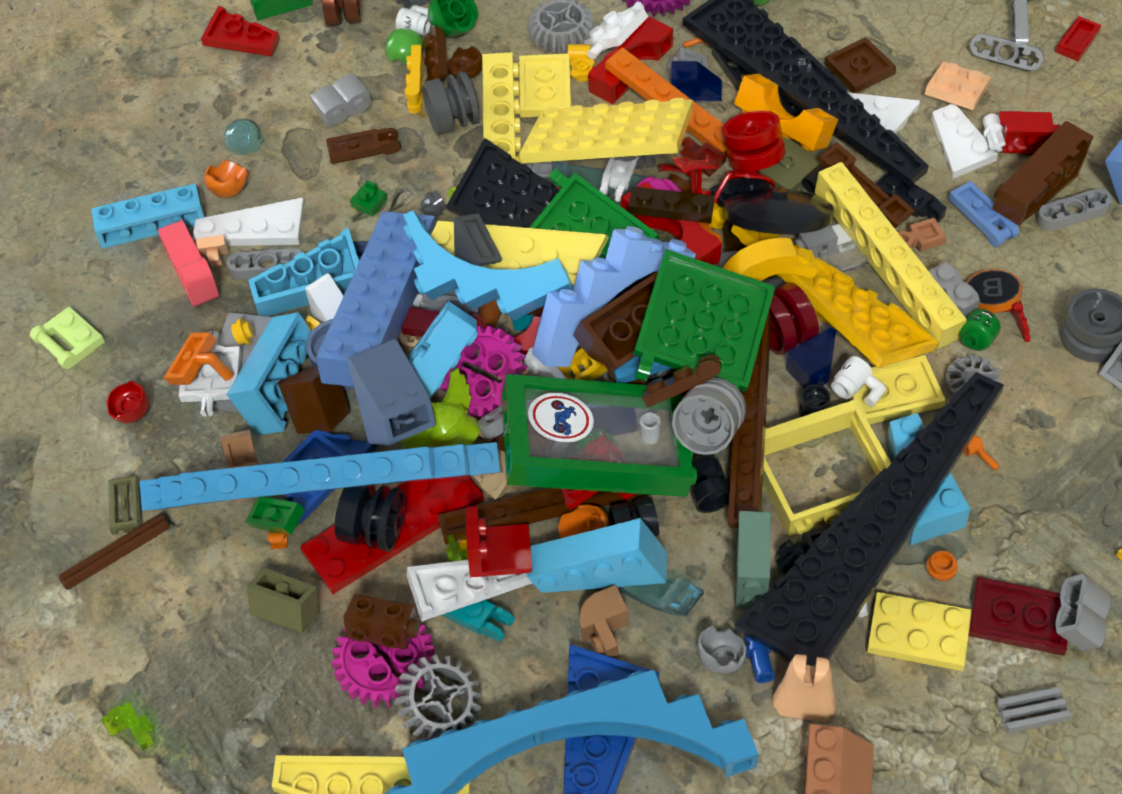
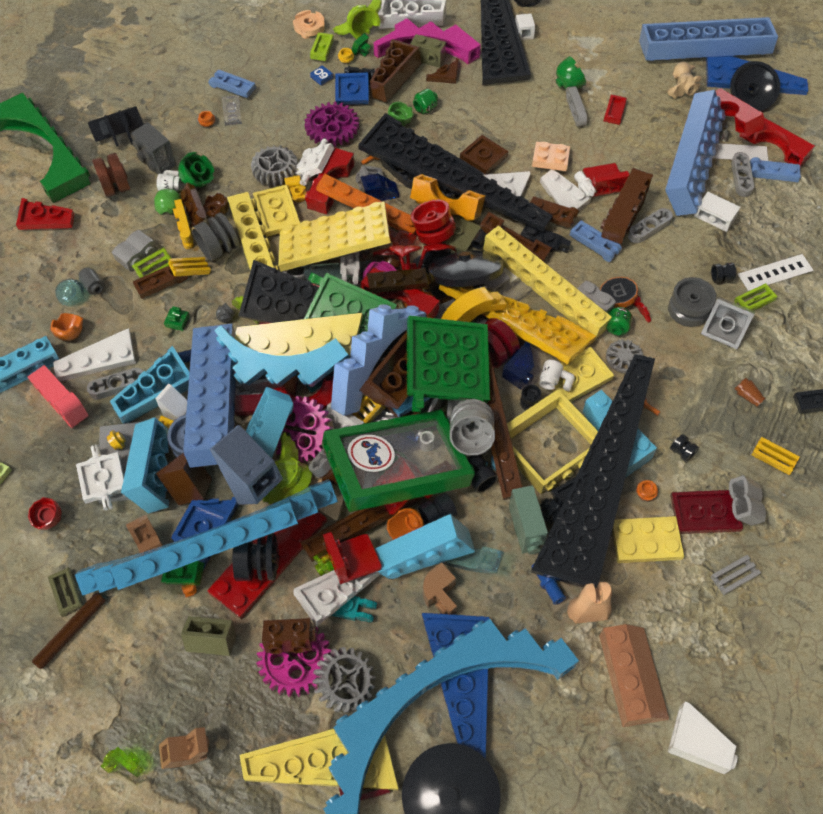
camera: 20 degrees left, 5 degrees up
orange plate [163,333,234,385] -> none
light nougat tile [196,235,229,267] -> none
dark grey slope [454,213,503,266] -> none
reddish brown hinge [642,354,722,407] -> none
light grey hair [698,626,747,674] -> none
nougat plate [898,217,946,252] -> none
light grey beam [970,33,1045,70] -> none
none -> dark grey brick [78,268,105,295]
none -> lime tile [132,247,171,278]
none -> medium nougat brick [159,727,209,769]
none -> yellow tile [168,257,211,276]
none -> reddish brown plate [530,196,579,228]
none -> black wheel [670,434,700,463]

